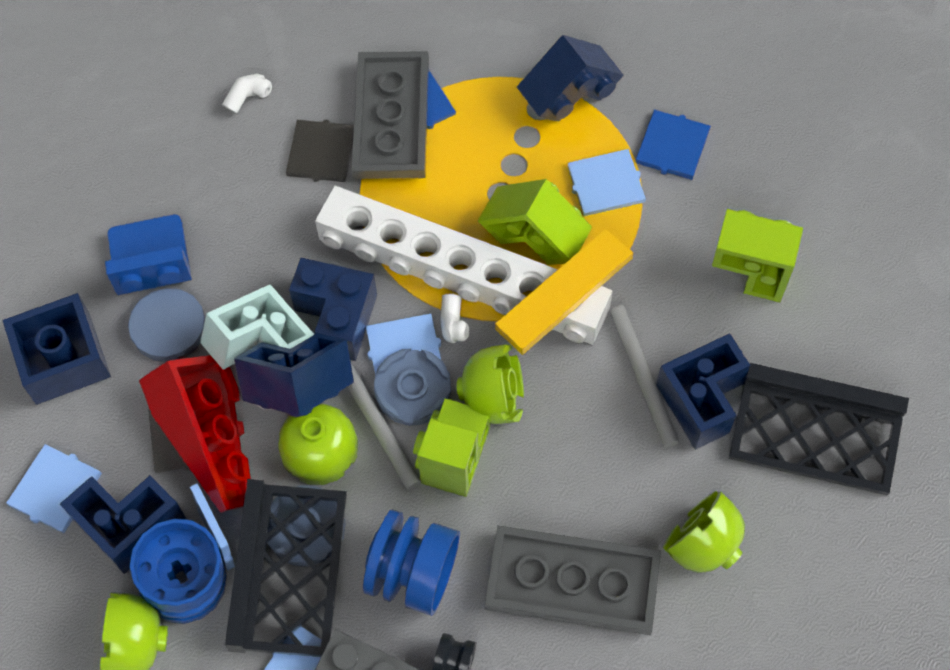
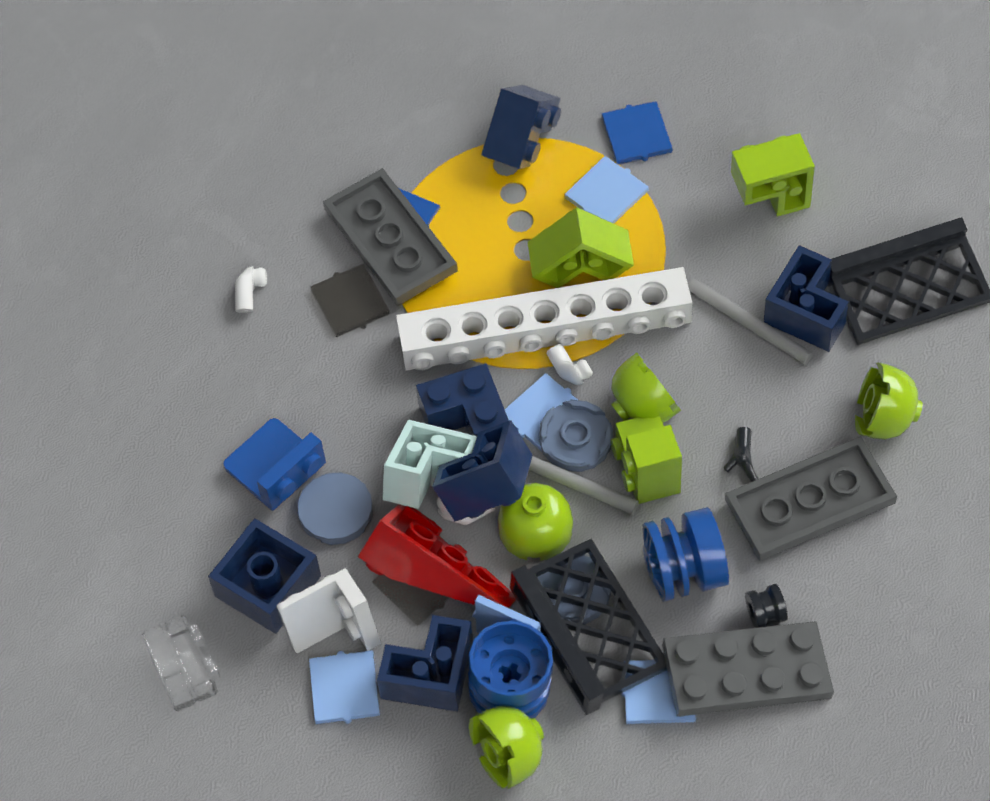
camera: 30 degrees left, 5 degrees down
yellow tile [495,228,634,355] -> none
none -> white bracket [277,568,381,653]
none -> black bar [724,427,758,482]

